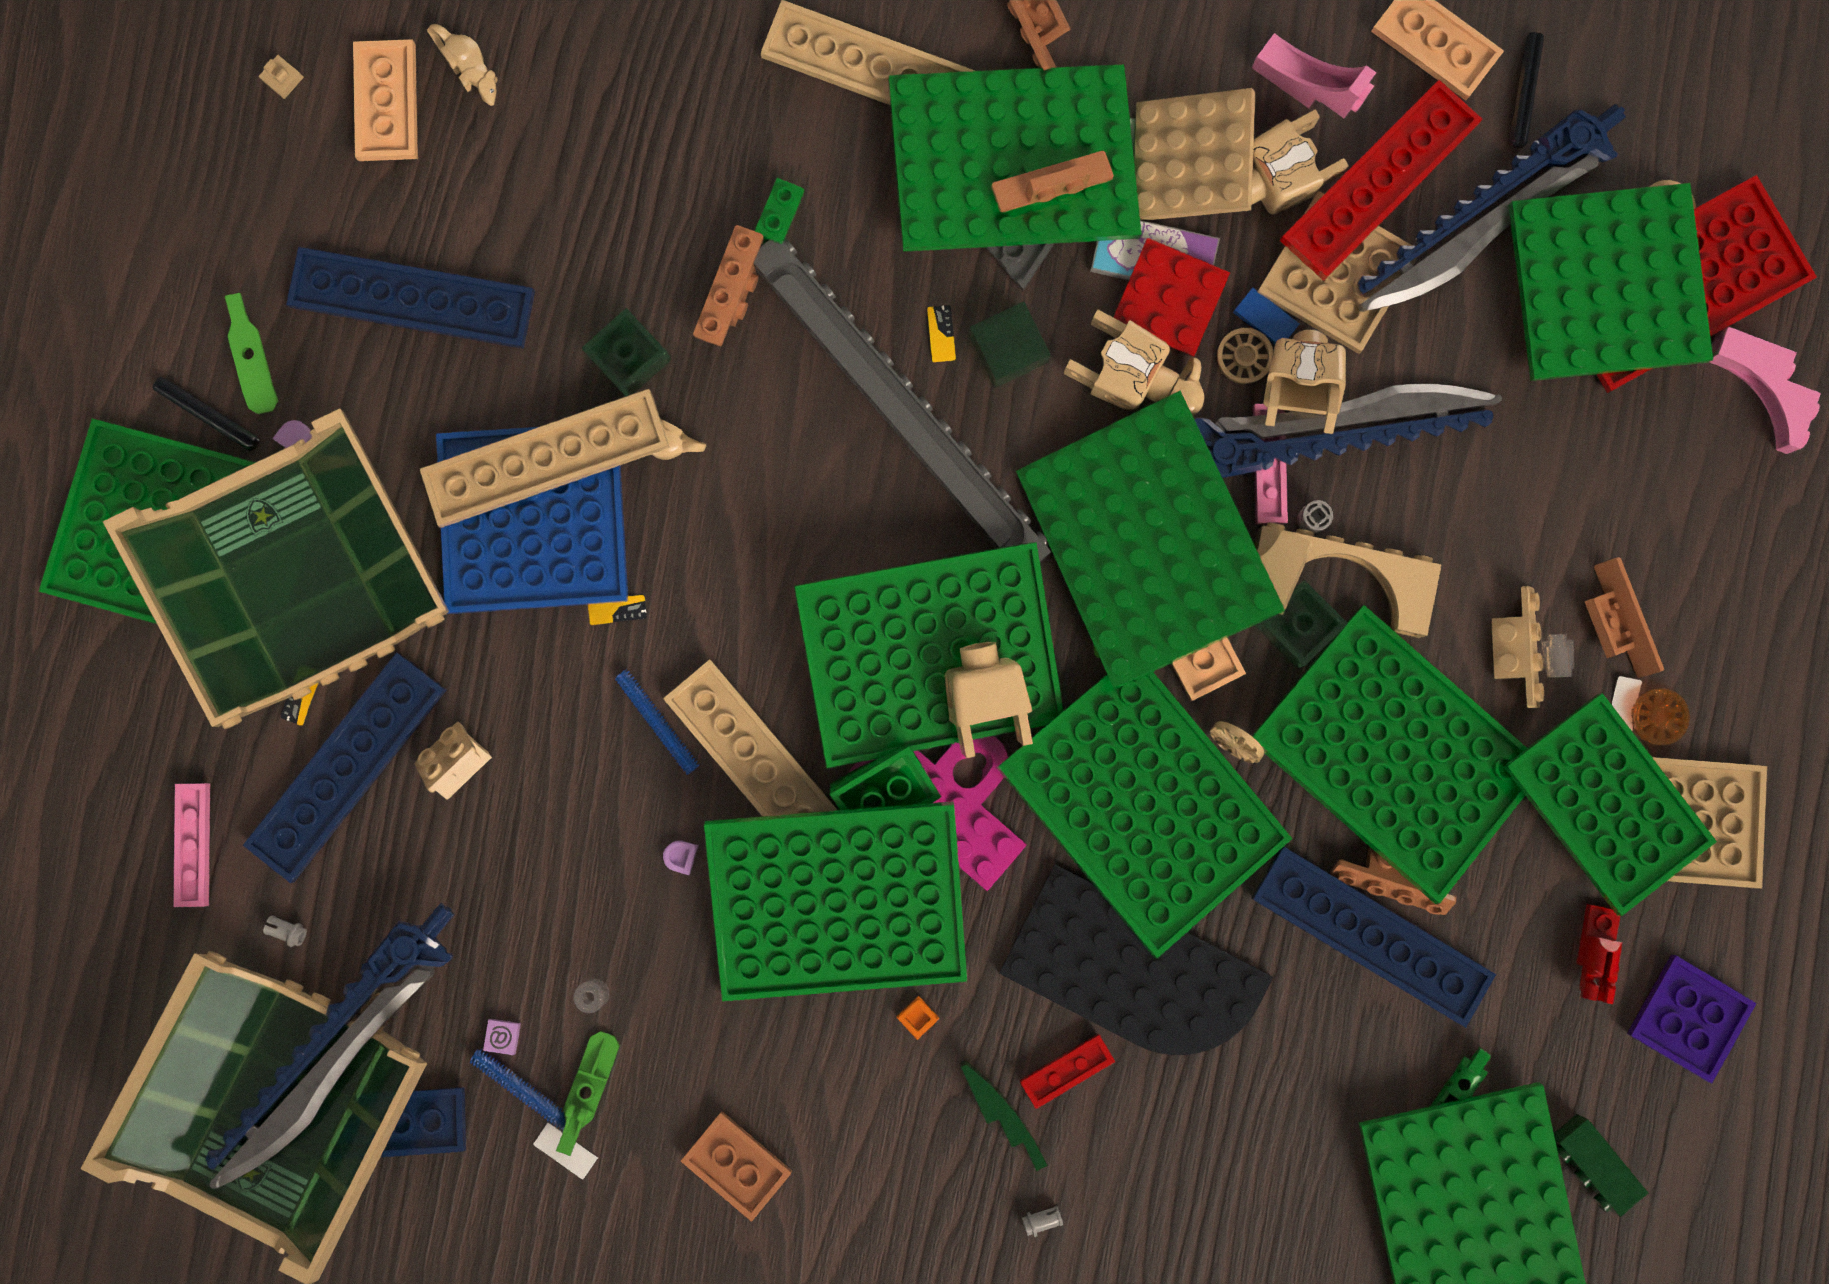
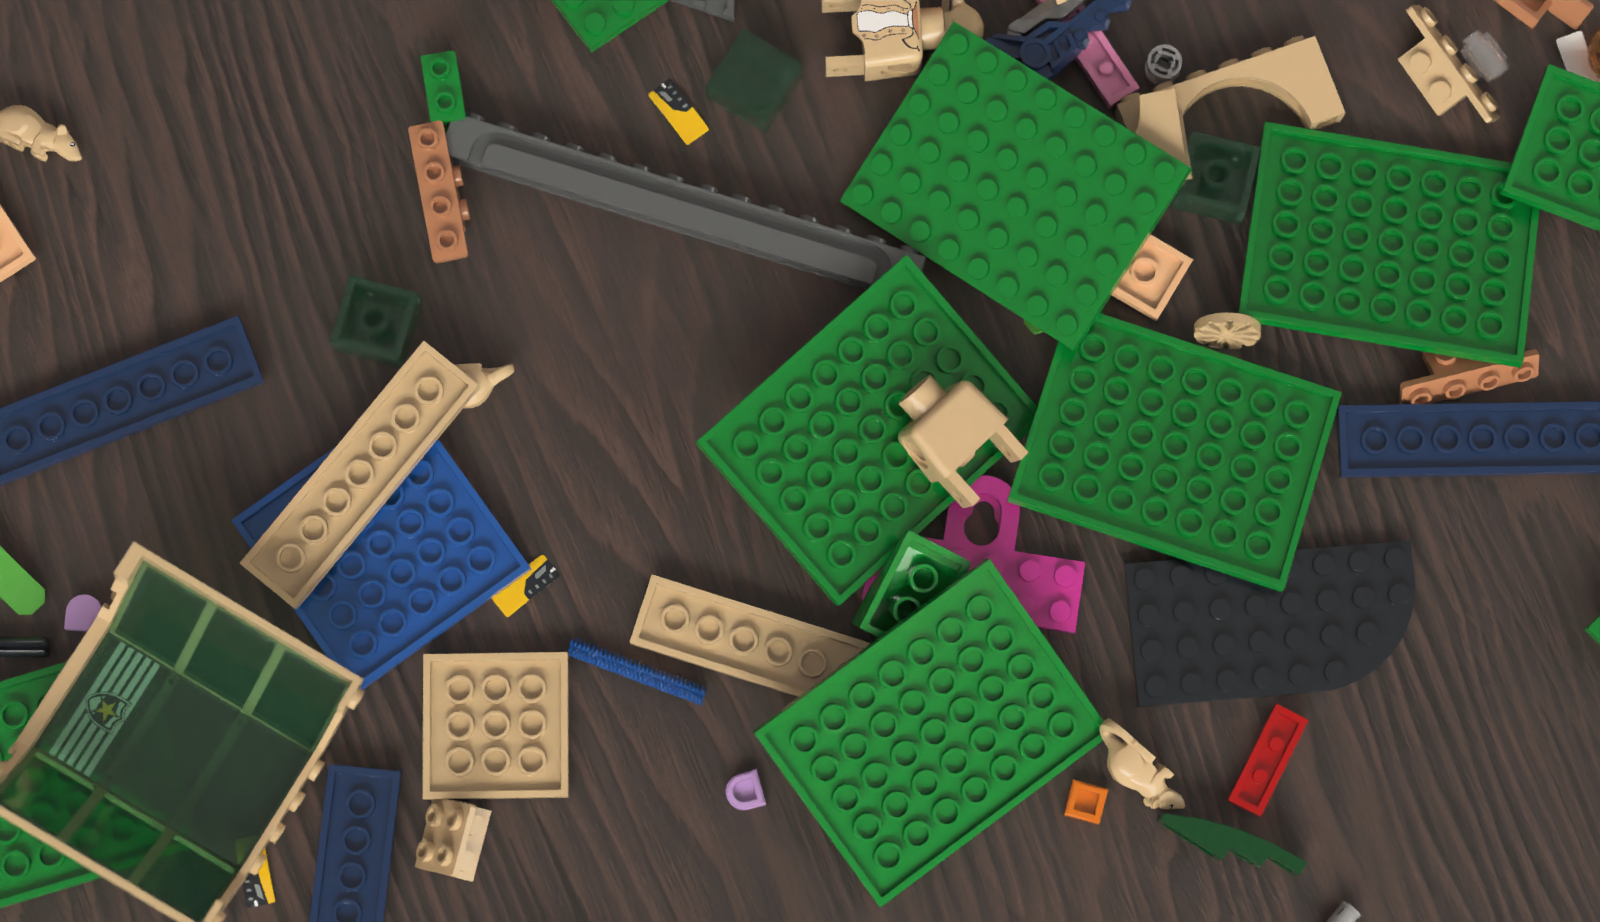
camera: 30 degrees left, 5 degrees down
none -> tan plate [423,652,569,800]
none -> tan animal [1099,718,1185,810]

